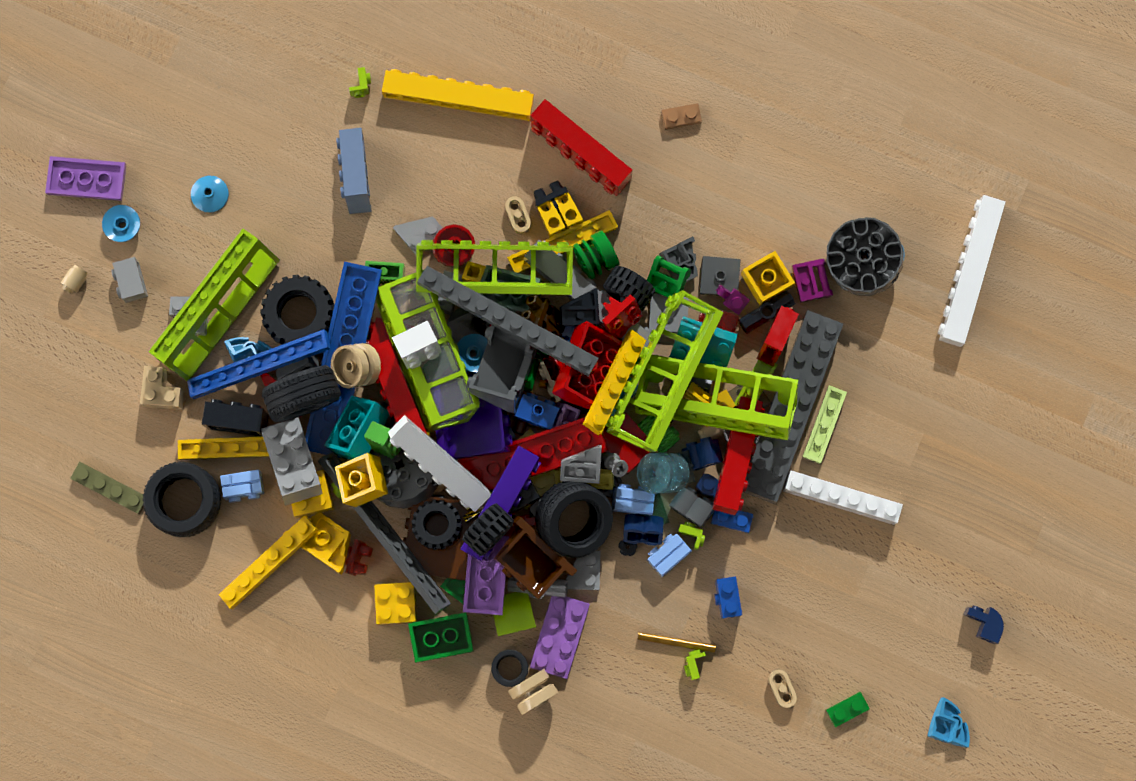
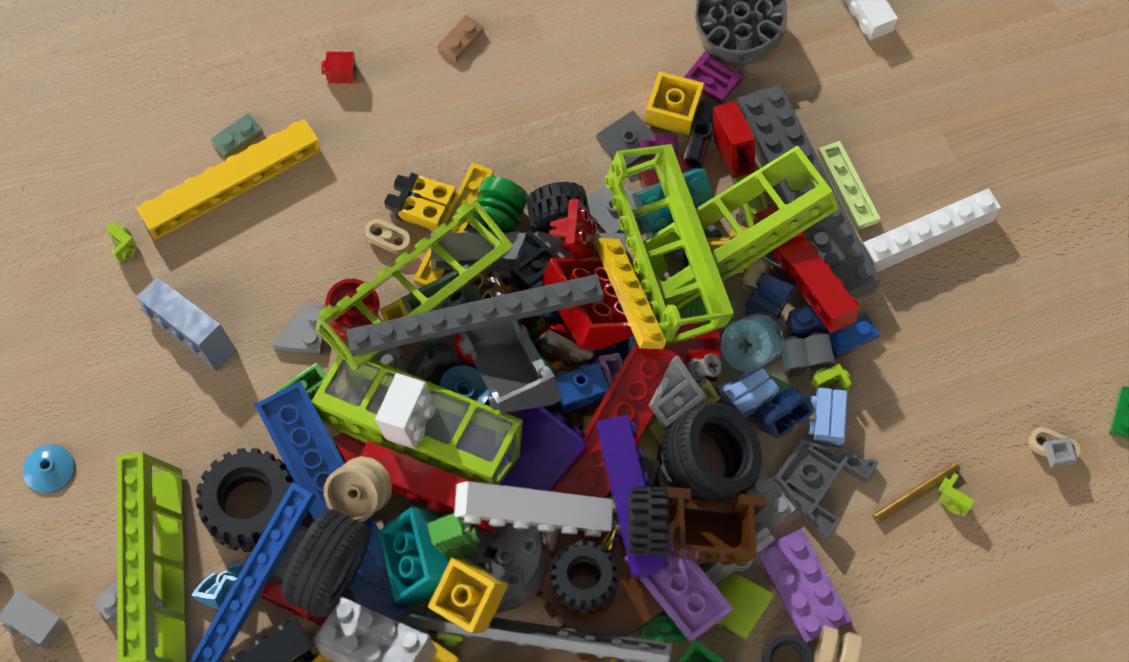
camera: 40 degrees left, 15 degrees down
red brick [530,99,633,196] -> none
black plate [618,540,638,556] -> none
green plate [647,255,691,297] -> none
dark grey slope [659,236,698,282] -> none
blue brick [714,576,742,619] -> none
none -> sand green plate [210,113,263,159]
none -> red brick [321,51,356,84]
none -> dark grey wing [774,439,879,541]
none -> light grey tile [1043,437,1077,468]

